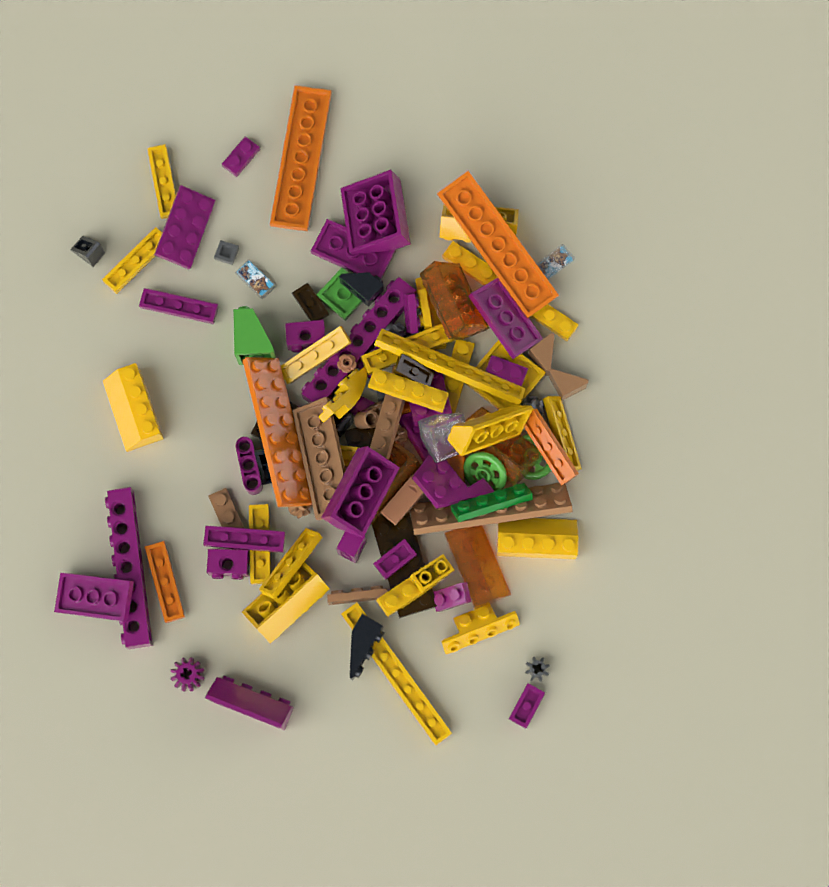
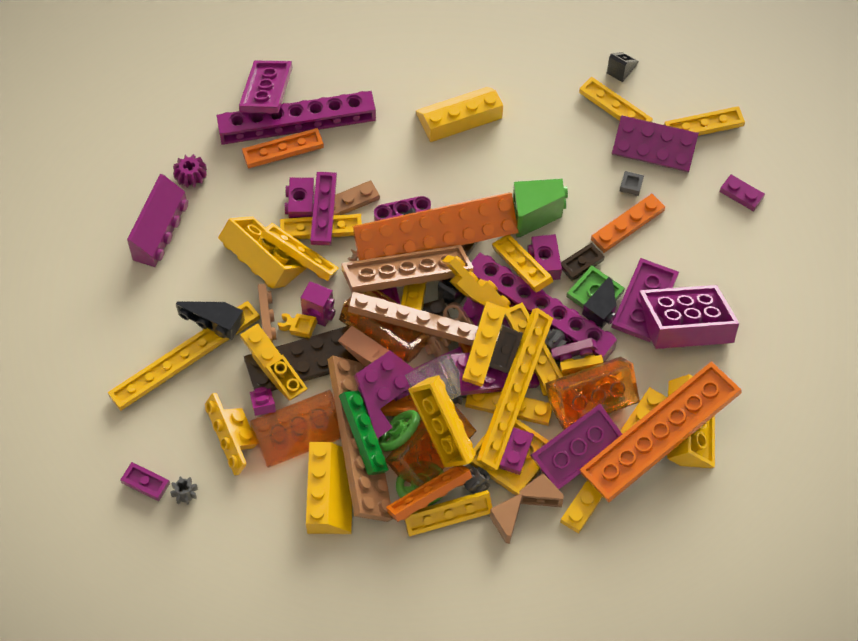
camera: 85 degrees right, 15 degrees down
magenta plate [139,288,219,324] -> none
tile [235,260,276,299] -> none
orange plate [270,86,332,232] -> none
magenta slope [321,446,400,538] -> none
nougat plate [337,354,357,373] -> none
magenta plate [373,539,417,580] -> none
clear tile [536,244,575,280] -> none
none -> yellow plate [277,313,317,338]
none -> orange plate [591,194,665,253]

